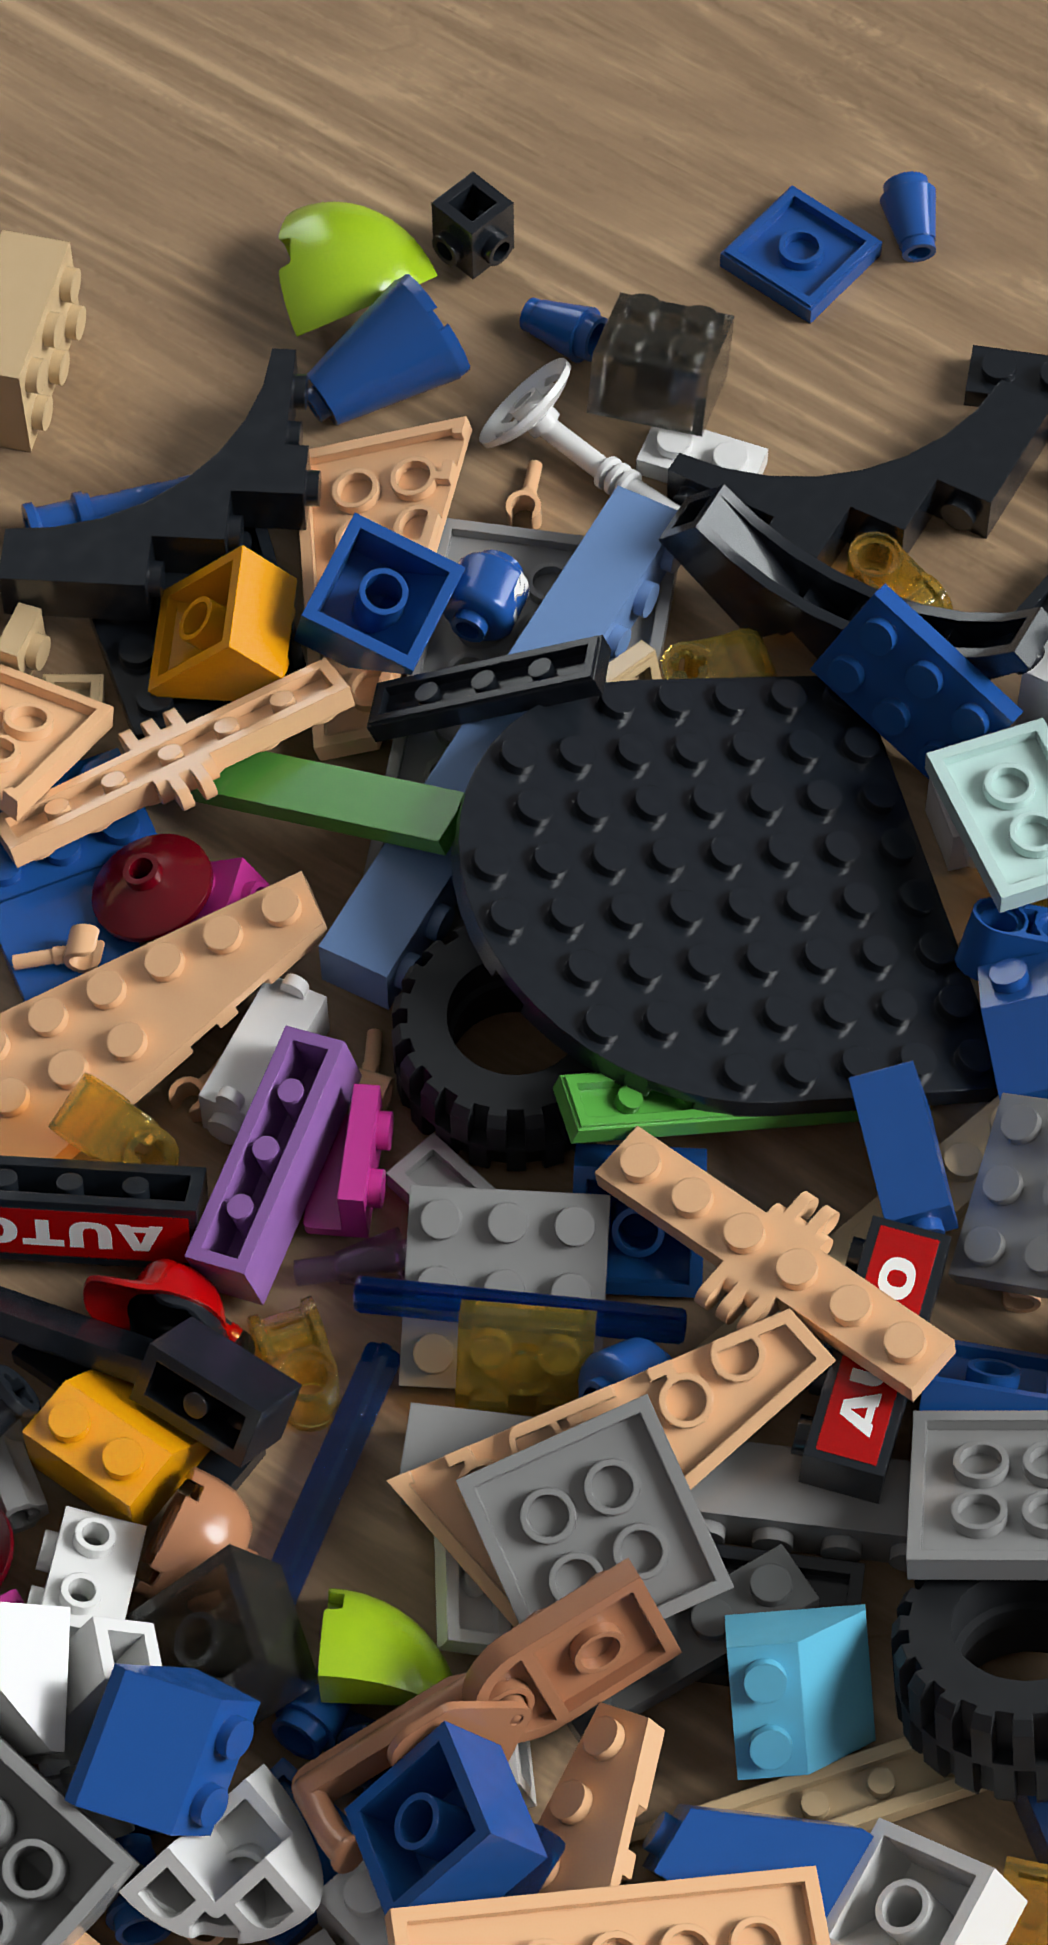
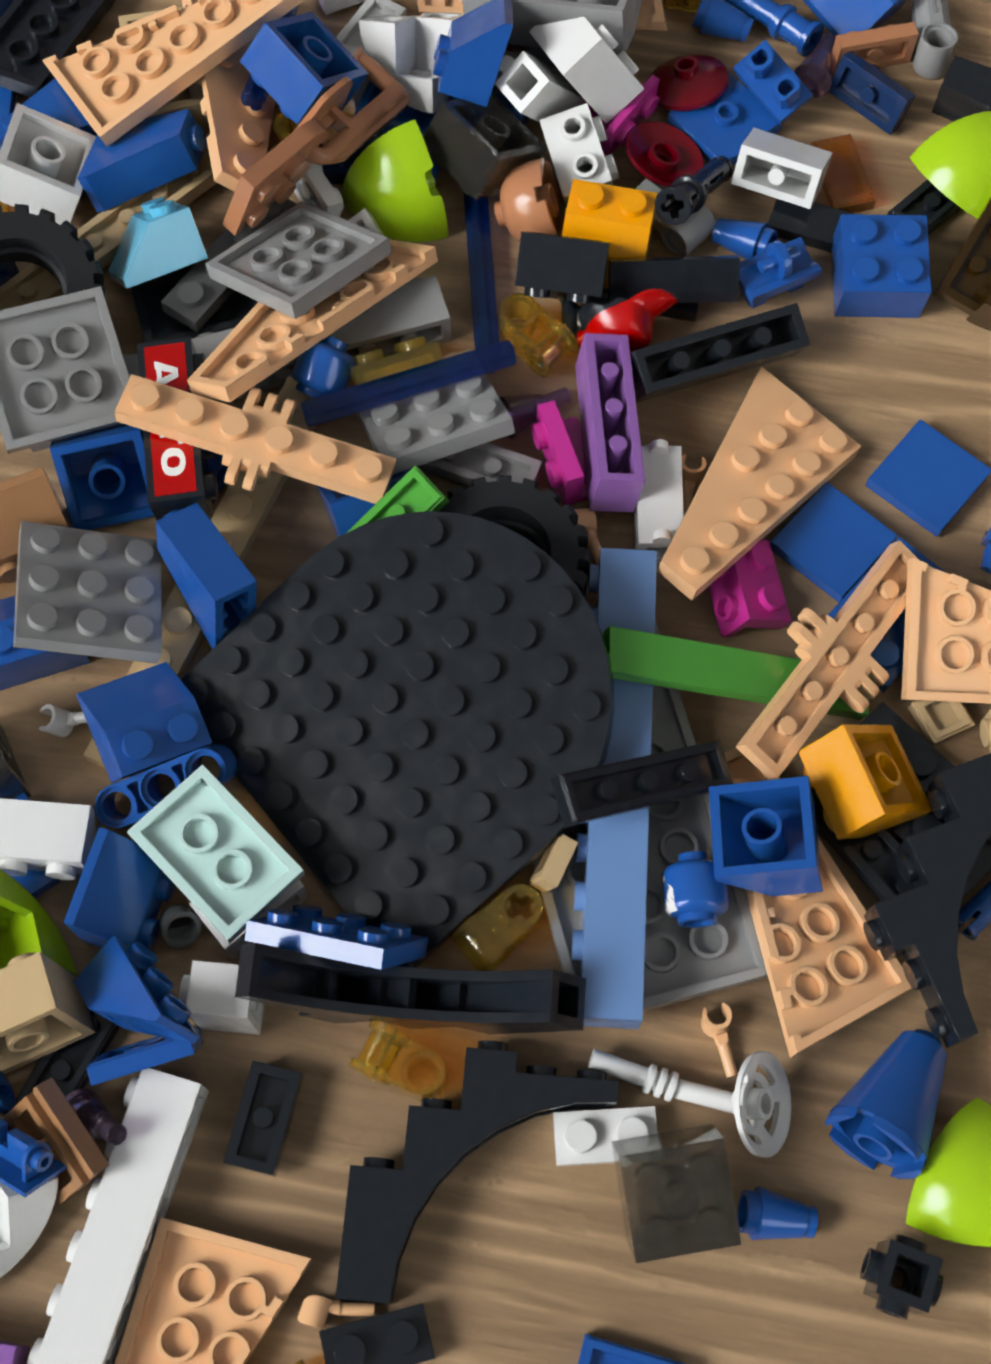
camera: 155 degrees right, 10 degrees up
light nougat hand [12,924,105,973] -> none
clear yellow piece [48,1071,179,1166] -> none
dark red dish [92,834,214,943] -> none

